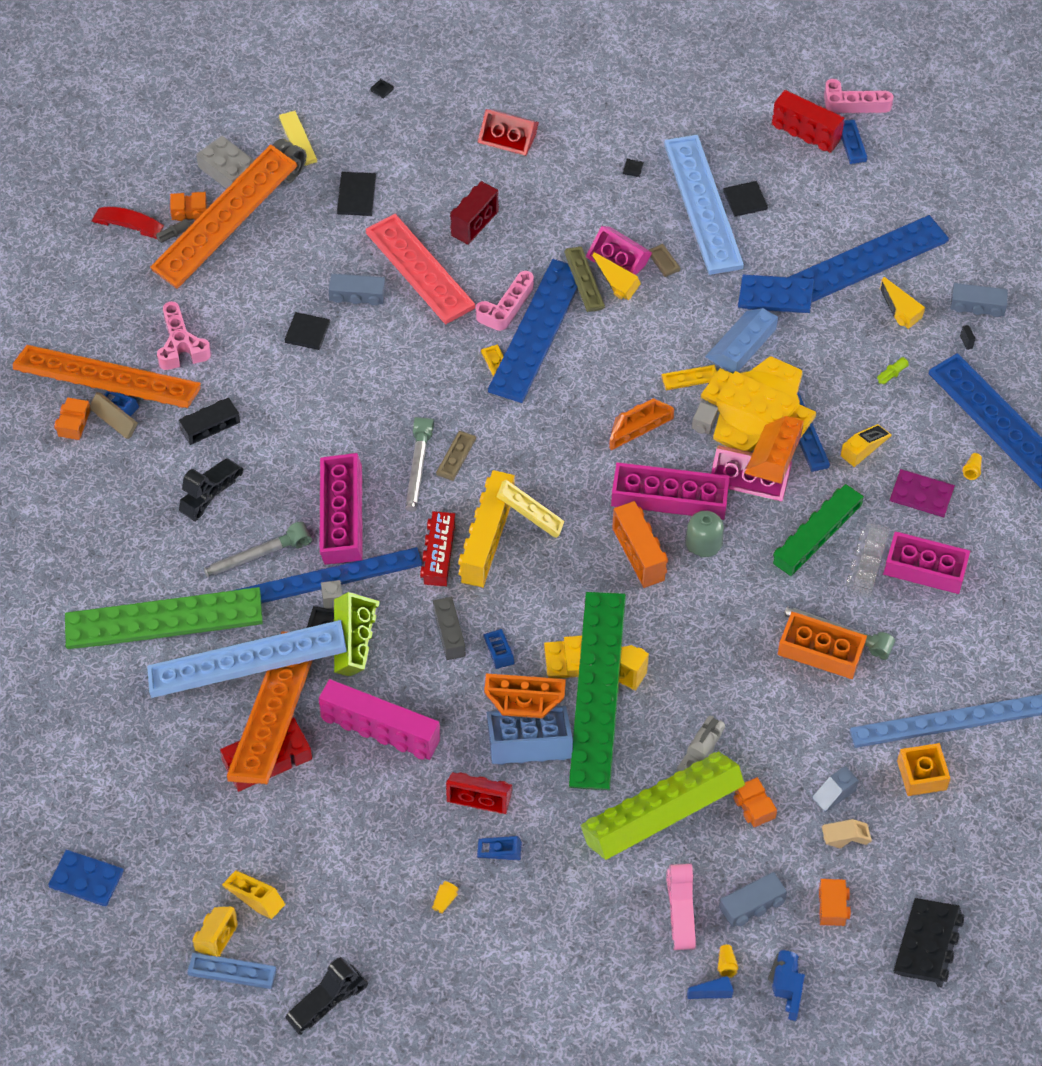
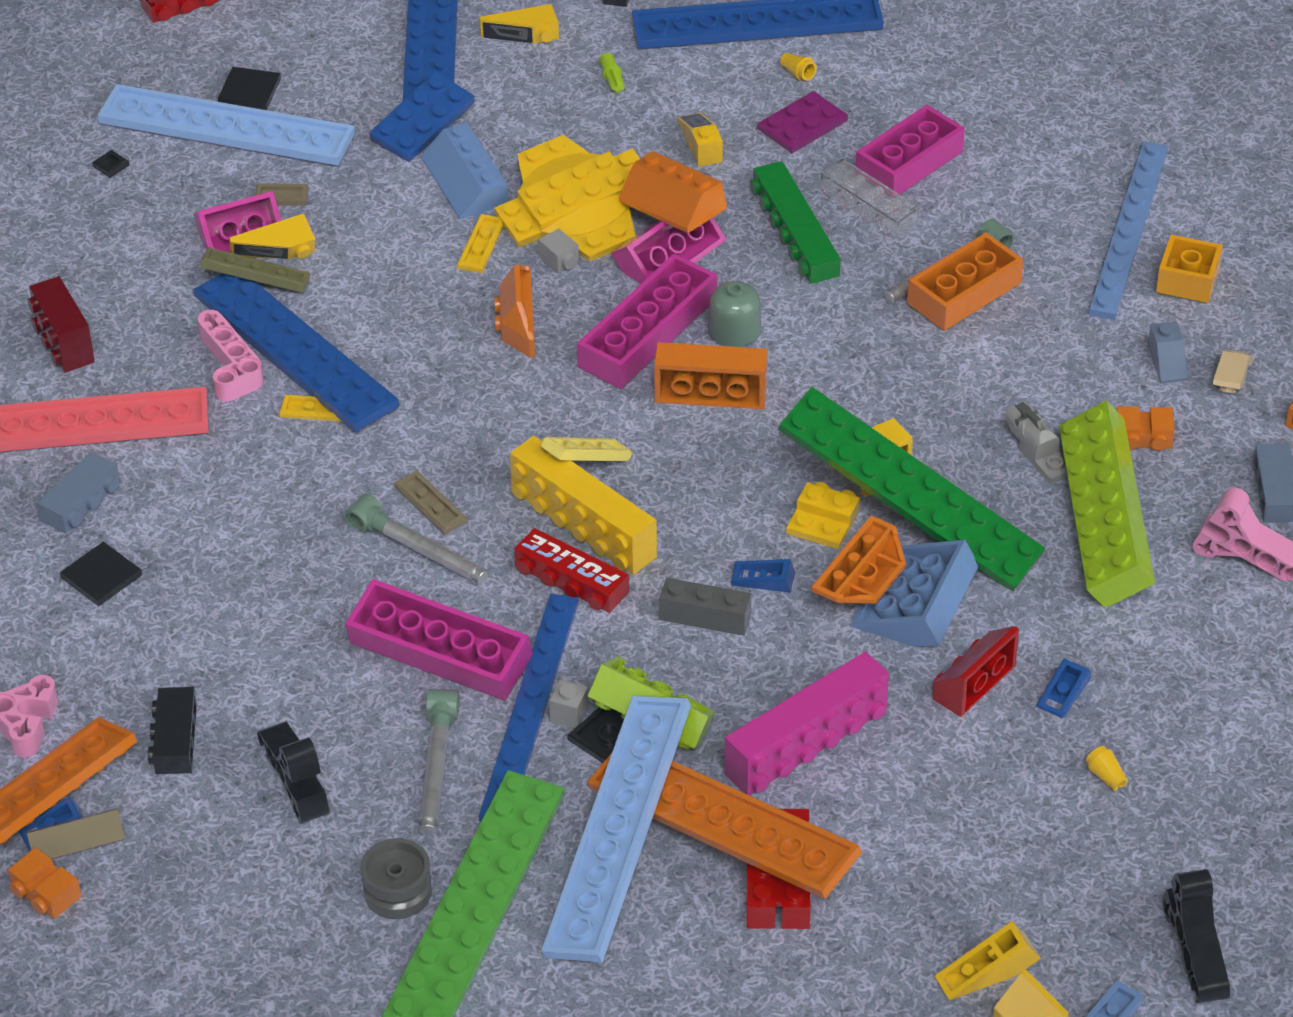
camera: 60 degrees left, 10 degrees down
none -> dark grey wheel [361,838,432,919]

